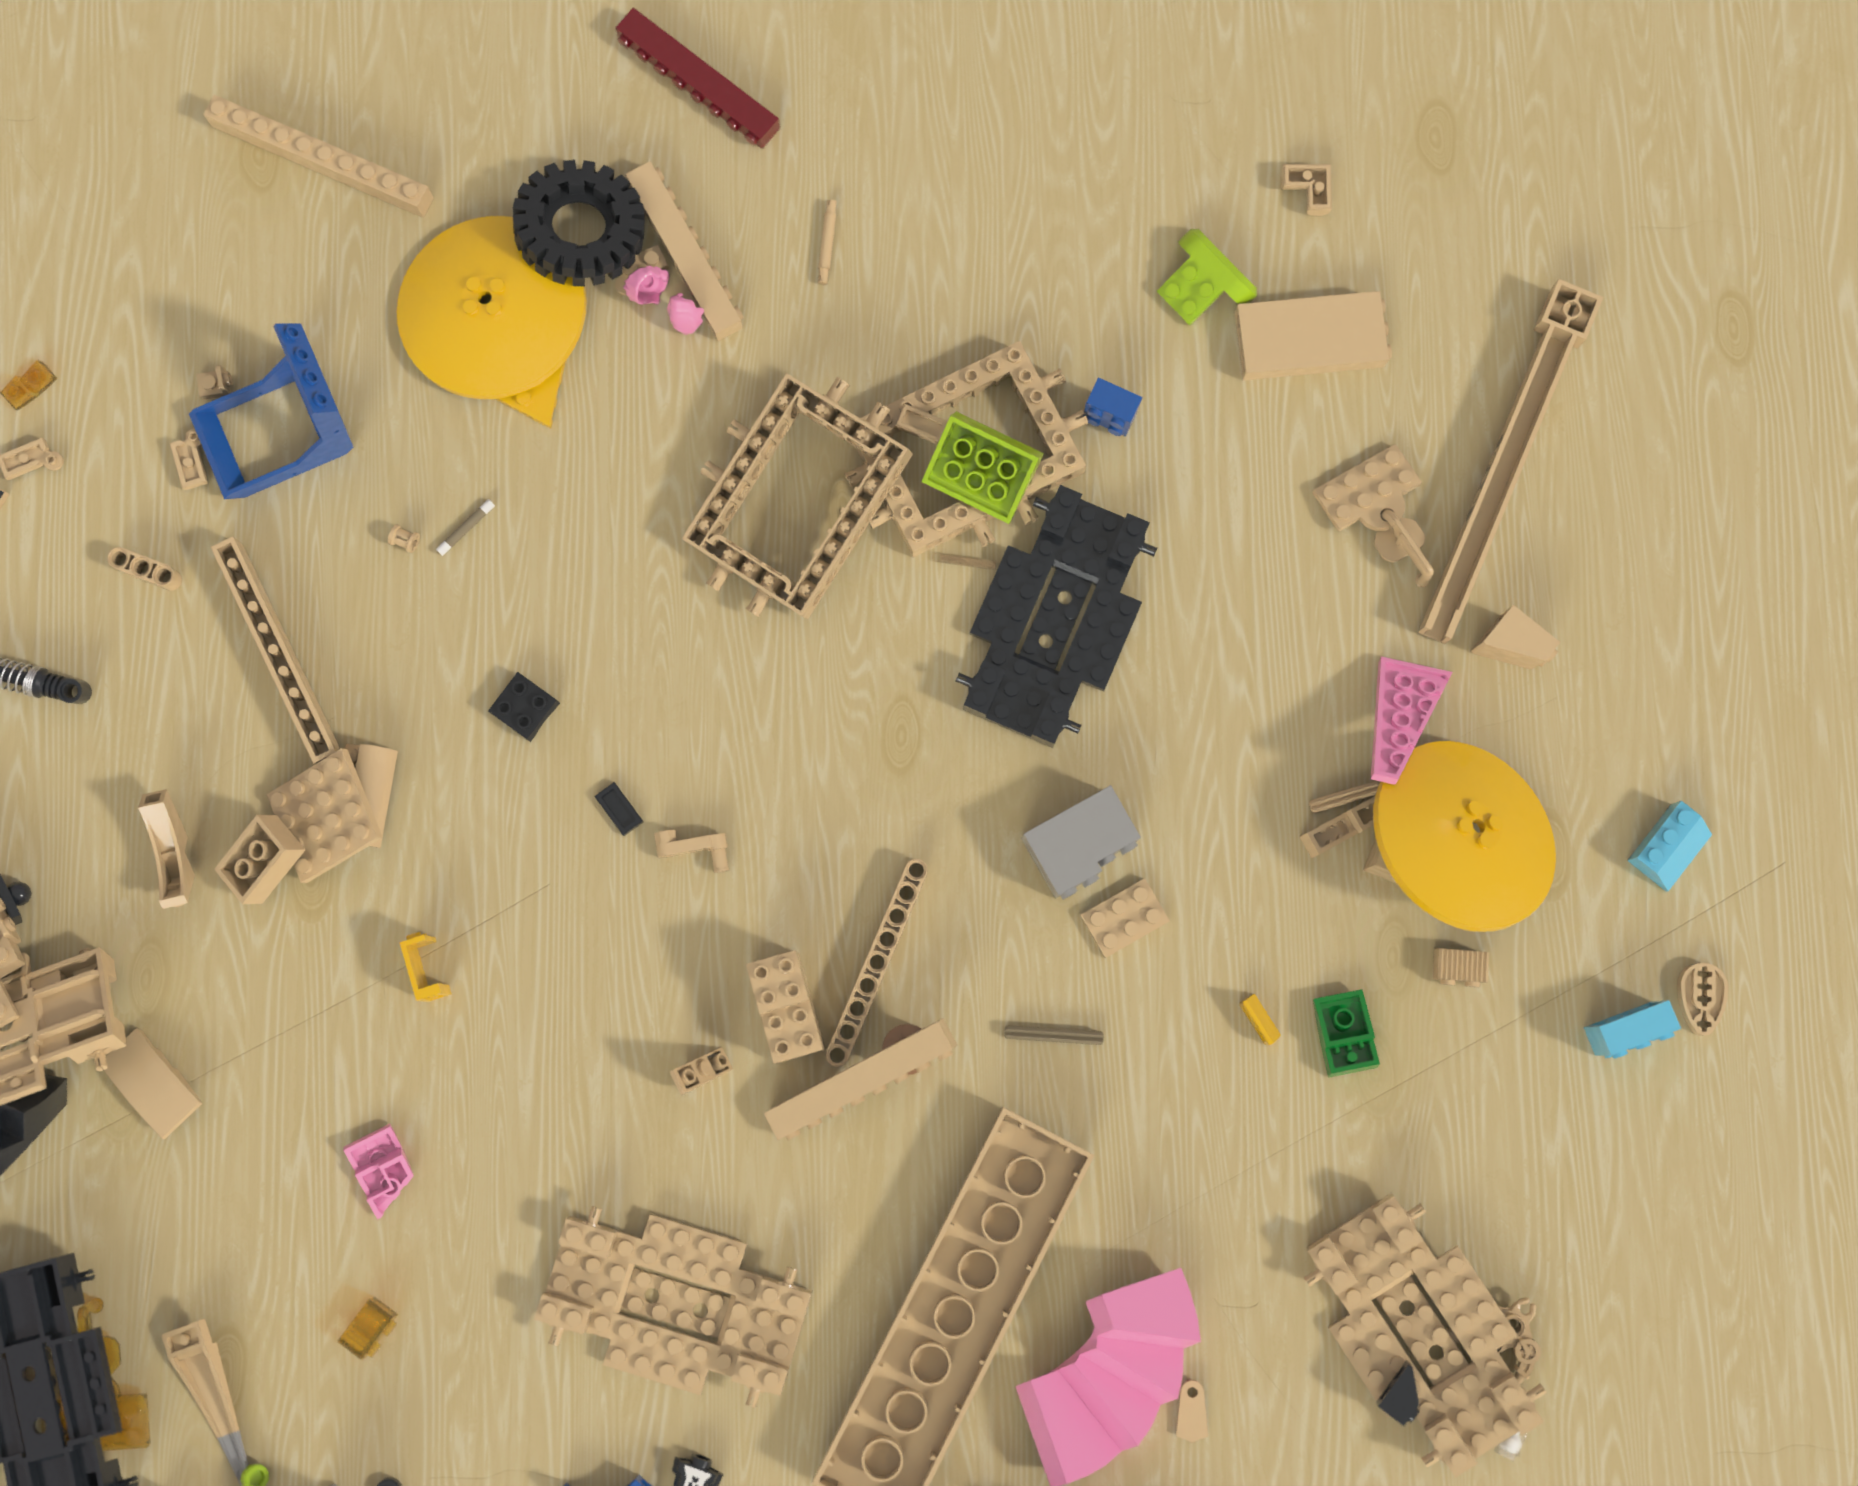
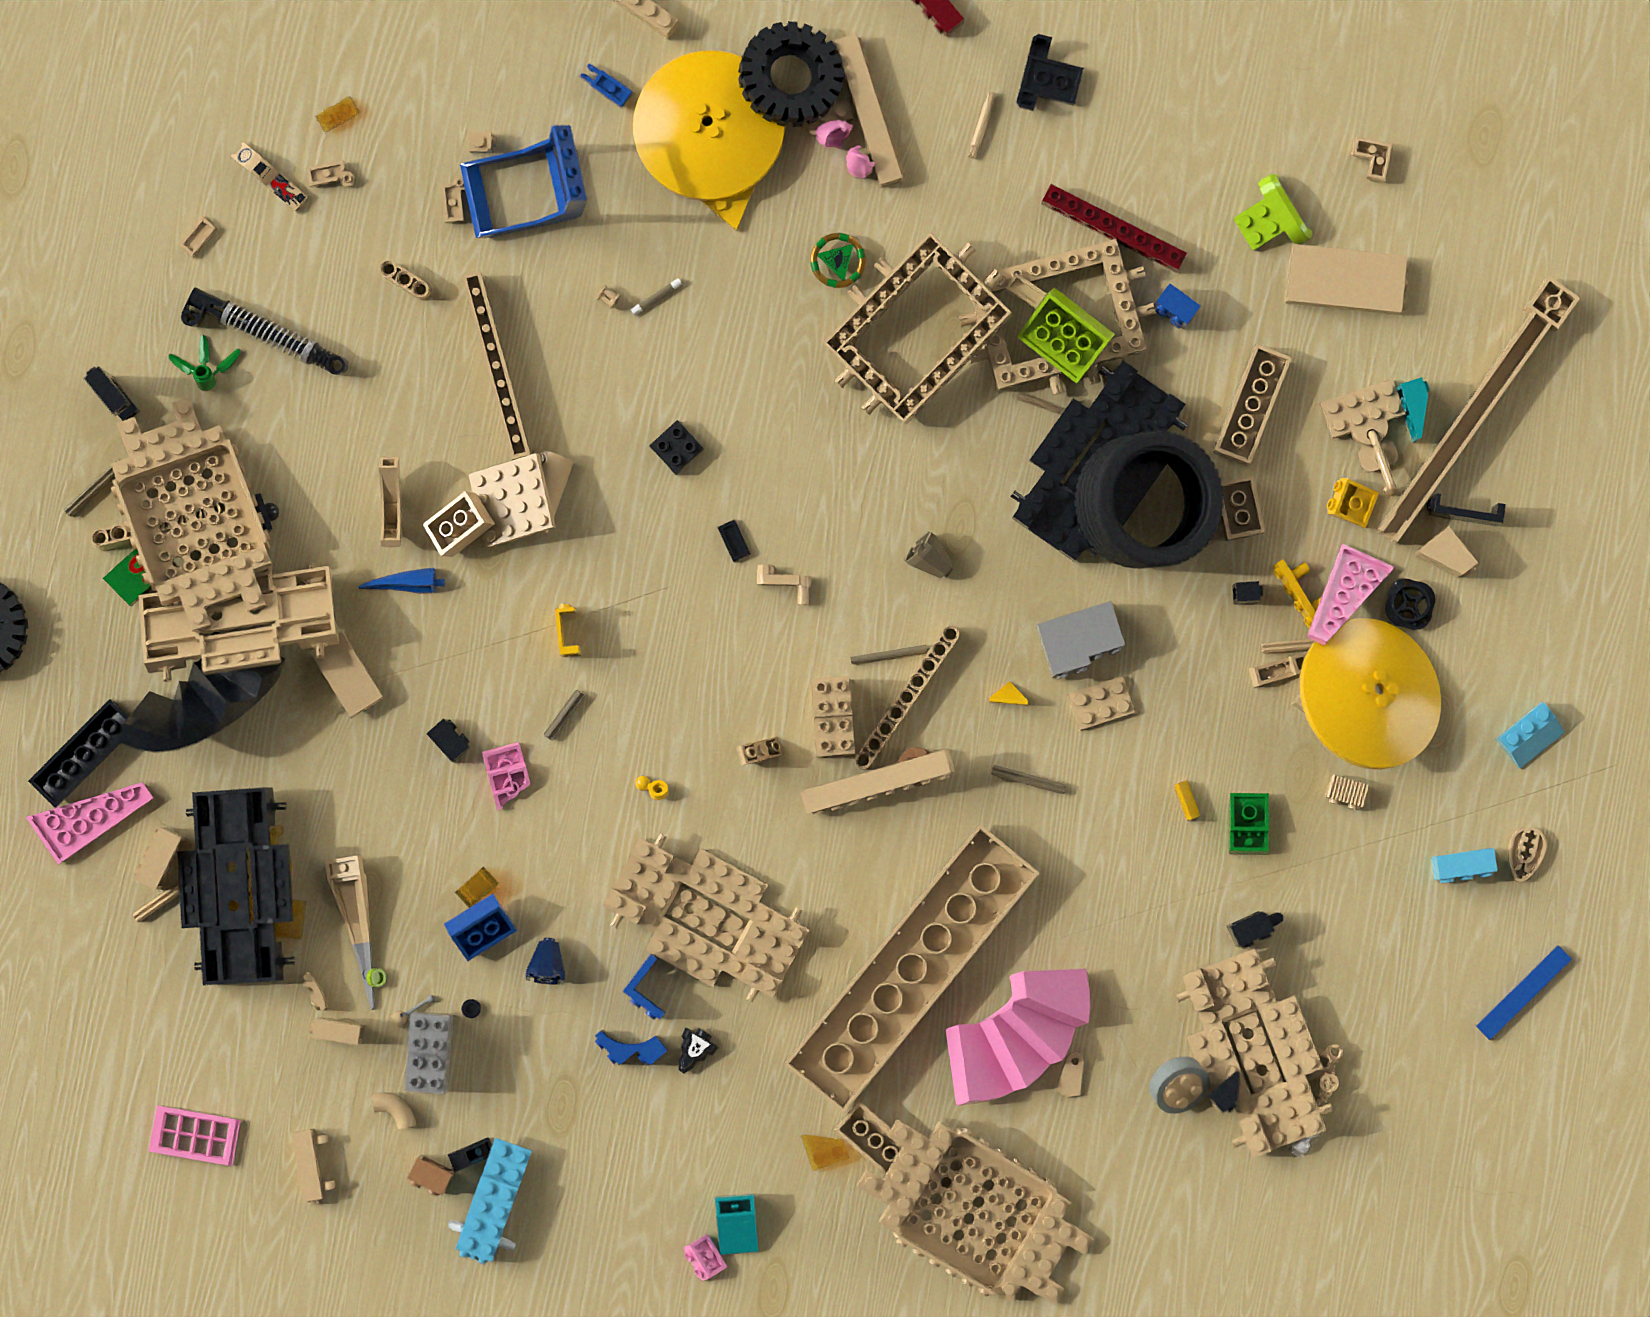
camera: 15 degrees right, 5 degrees up
none -> blue piece [358,568,445,594]
none -> black brick [426,718,471,763]
none -> blue brick [444,894,517,961]
none -> dark blue cone [526,938,565,985]
none -> dark tan axle [544,690,585,740]
none -> blue hinge [580,63,633,108]
none -> blue bracket [622,954,666,1020]
none -> yellow plate [635,776,668,800]
none -> piece [810,233,866,288]
none -> dark tan bar [850,645,927,664]
none -> dark tan cone [904,531,953,578]
none -> yellow slope [989,681,1028,705]
none -> black piece [1016,34,1084,111]
none -> dark red brick [1041,184,1187,273]
none -> black tyre [1075,431,1224,569]
none -> light grey wheel [1149,1057,1209,1114]
none -> tan brick [1212,344,1292,466]
none -> tan brick [1221,476,1265,541]
none -> black hinge [1227,911,1284,949]
none -> black brick [1232,581,1263,604]
none -> yellow plate [1273,559,1321,628]
none -> yellow plate [1327,478,1379,528]
none -> black piece [1385,578,1436,630]
none -> teal slope [1396,377,1430,443]
none -> black panel [1427,493,1506,527]
none -> blue tile [1476,945,1572,1040]

